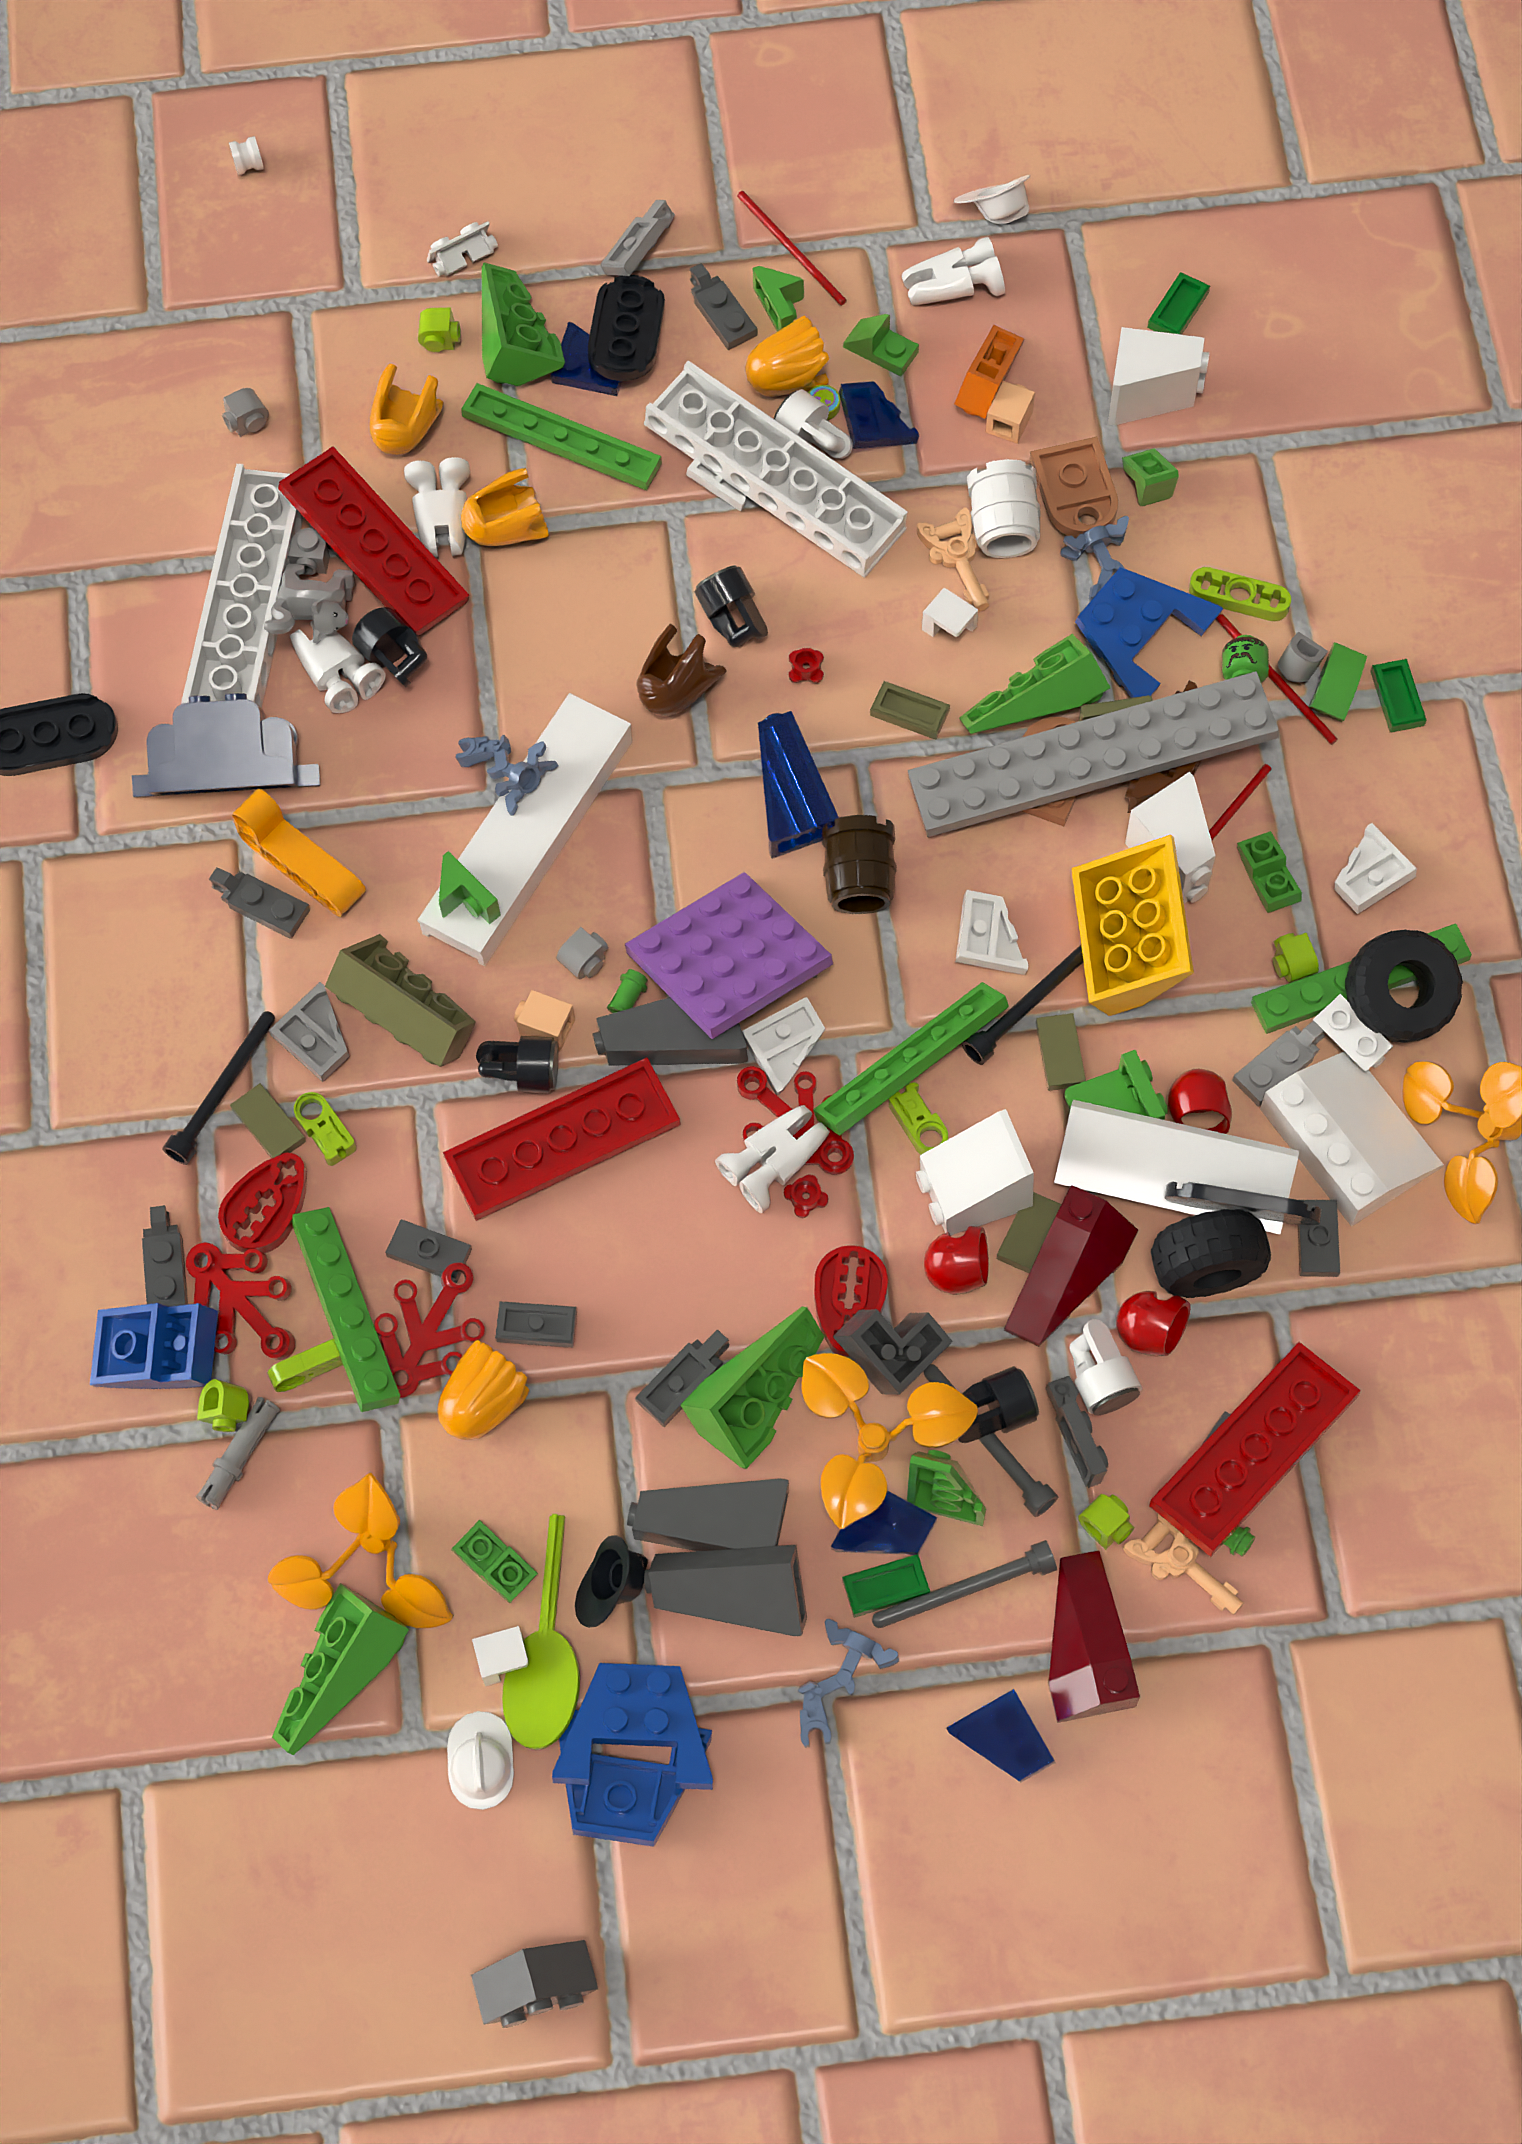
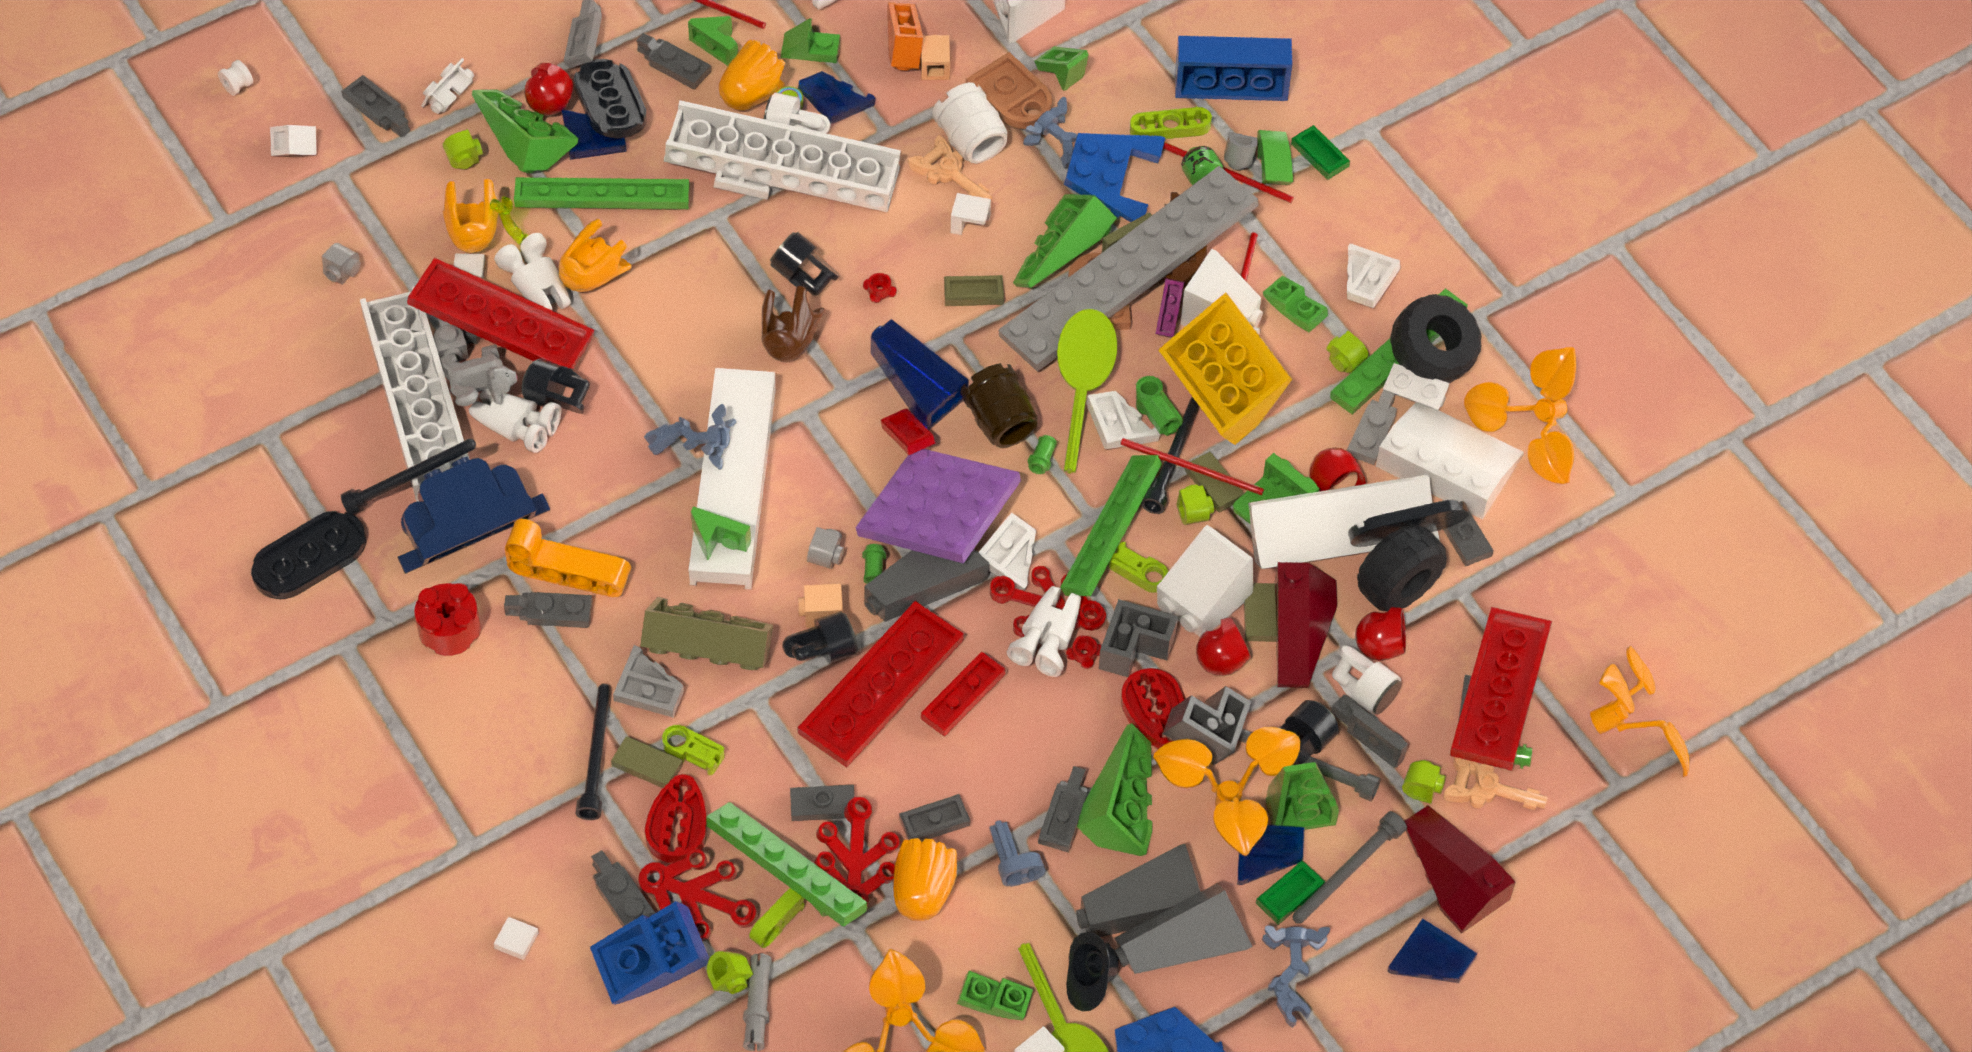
camera: 30 degrees left, 10 degrees down
none -> white panel [270,125,316,156]
none -> dark grey hinge [341,75,410,137]
none -> black piece [341,439,476,515]
none -> red brick [414,583,481,656]
none -> white tile [454,253,485,279]
none -> clear neon green piece [490,196,529,246]
none -> white tile [494,917,539,960]
none -> red helmet [524,63,573,116]
none -> red plate [880,408,935,455]
none -> red plate [920,651,1005,737]
none -> sand blue piece [989,820,1045,887]
none -> bright green pin [1027,435,1057,474]
none -> lime piece [1057,309,1117,474]
none -> dark grey brick [1099,599,1178,677]
none -> red axle [1120,438,1264,496]
none -> bright green piece [1136,376,1183,436]
none -> magenta piece [1155,278,1184,337]
none -> blue brick [1175,36,1293,101]
none -> lime plate [1176,485,1214,525]
none -> light orange plant [1590,646,1690,778]

